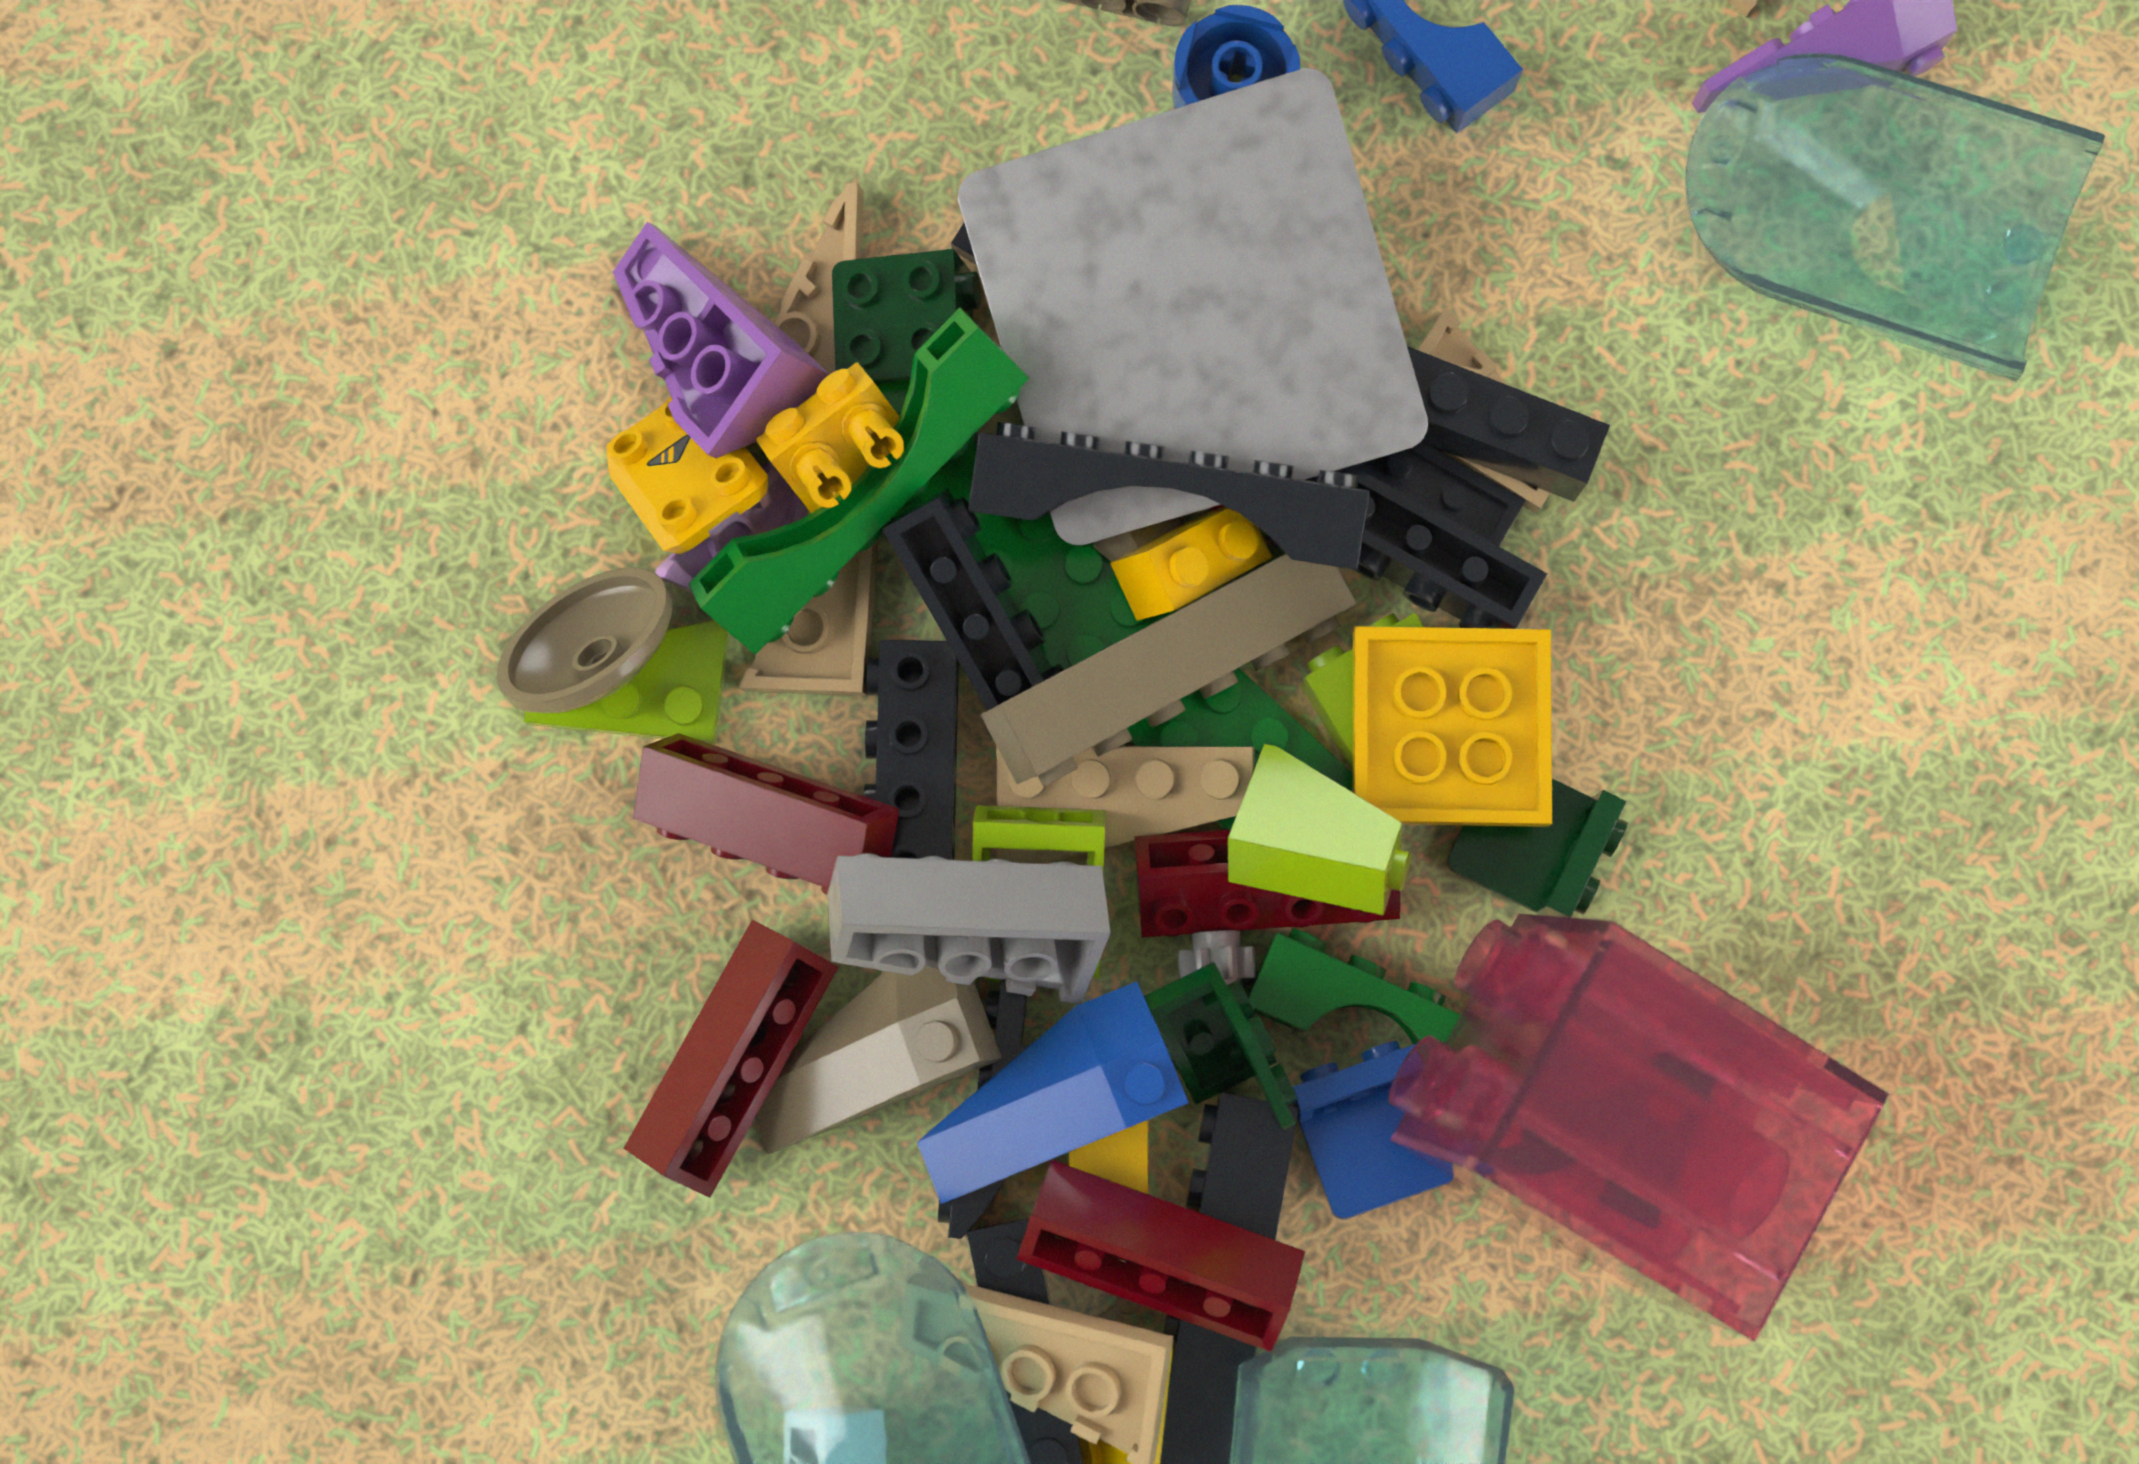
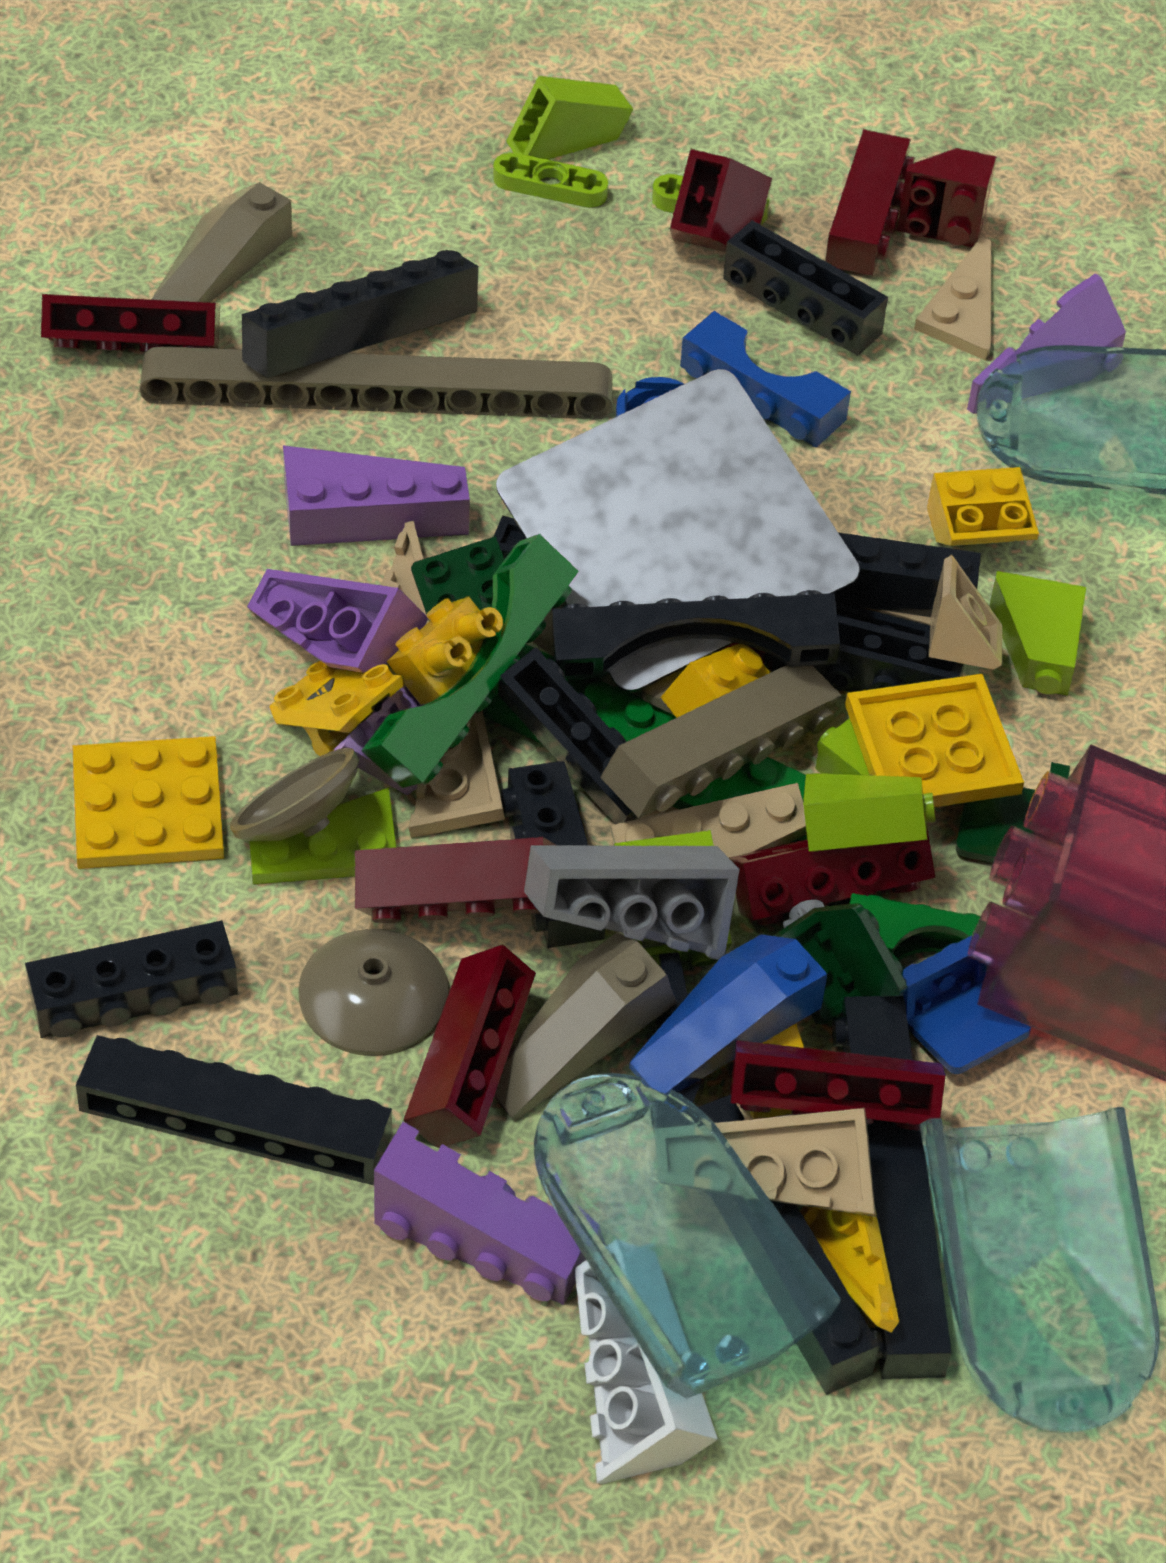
camera: 20 degrees left, 30 degrees down
none -> black brick [25,920,238,1038]
none -> yellow plate [73,736,224,869]
none -> black brick [76,1035,392,1185]
none -> medium lavender wedge [283,445,470,546]
none -> dark tan dish [298,929,448,1056]
none -> medium lavender wedge [374,1122,593,1305]
none -> yellow slope [927,467,1039,546]
none -> tan slope [929,555,1002,670]
none -> lime slope [990,571,1086,696]

